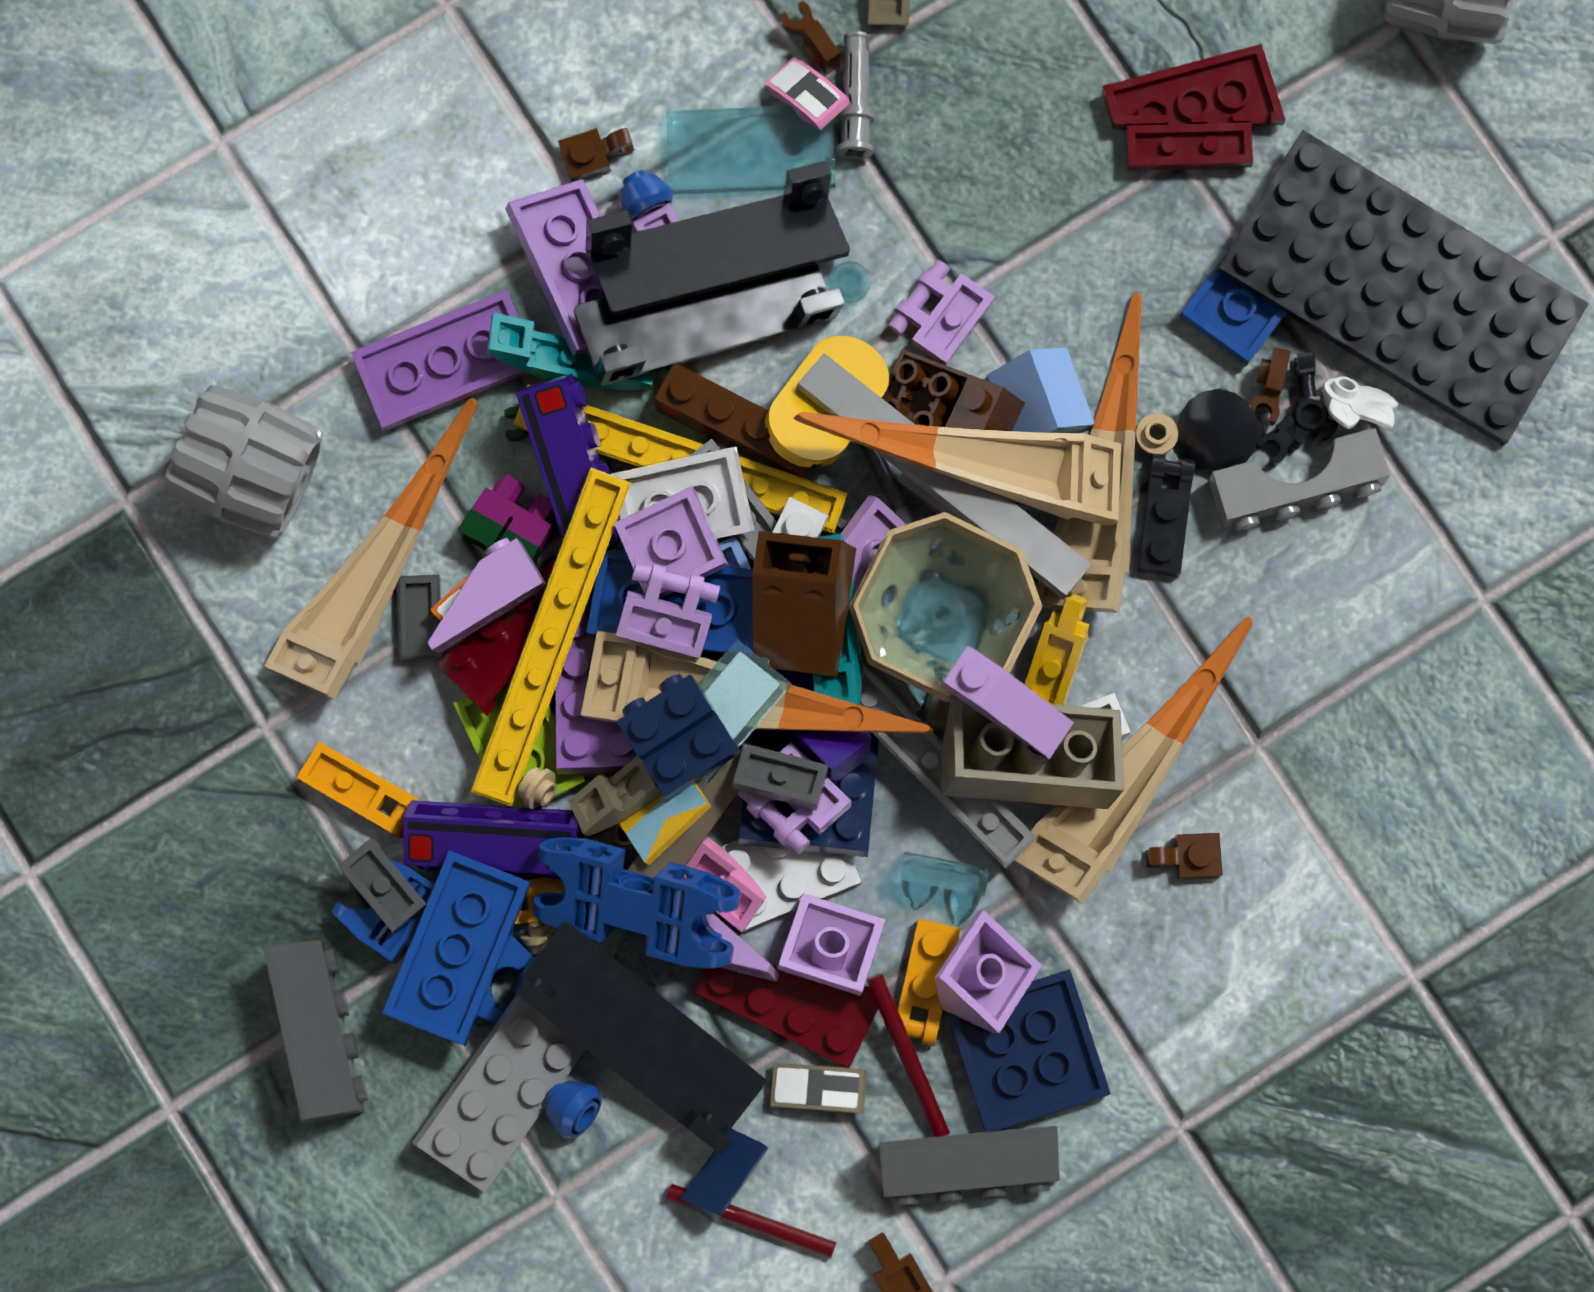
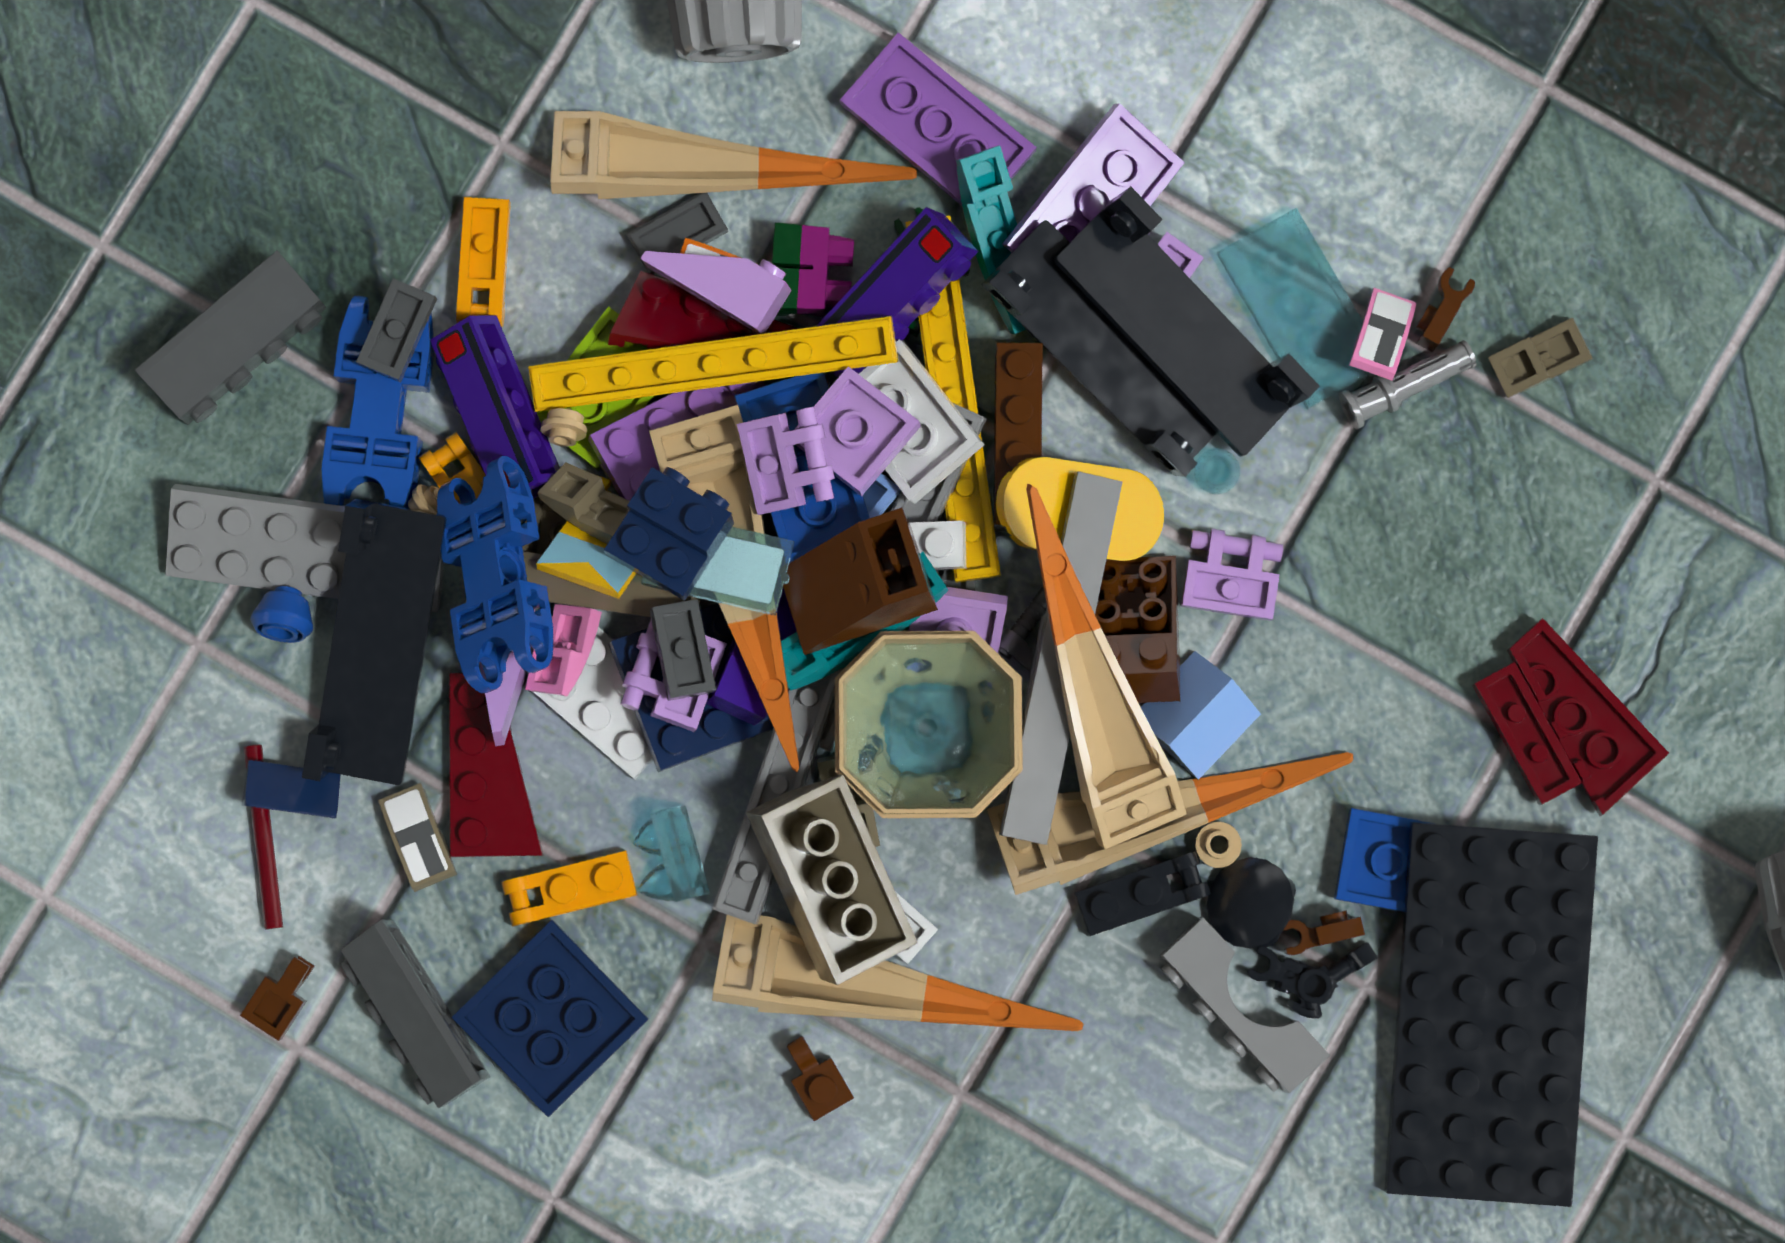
camera: 60 degrees right, 5 degrees up
blue plate [382,850,531,1046] -> none
reddish brown plate [558,128,635,182] -> none
blue cone [619,170,674,223] -> none
lavender slope [777,893,885,996] -> none
dark red bar [866,973,950,1137] -> none
lavender slope [935,909,1042,1034] -> none
lavender slope [940,645,1074,759] -> none
yellow hinge [1024,593,1090,705] -> none
white plate [1322,376,1398,430] -> none

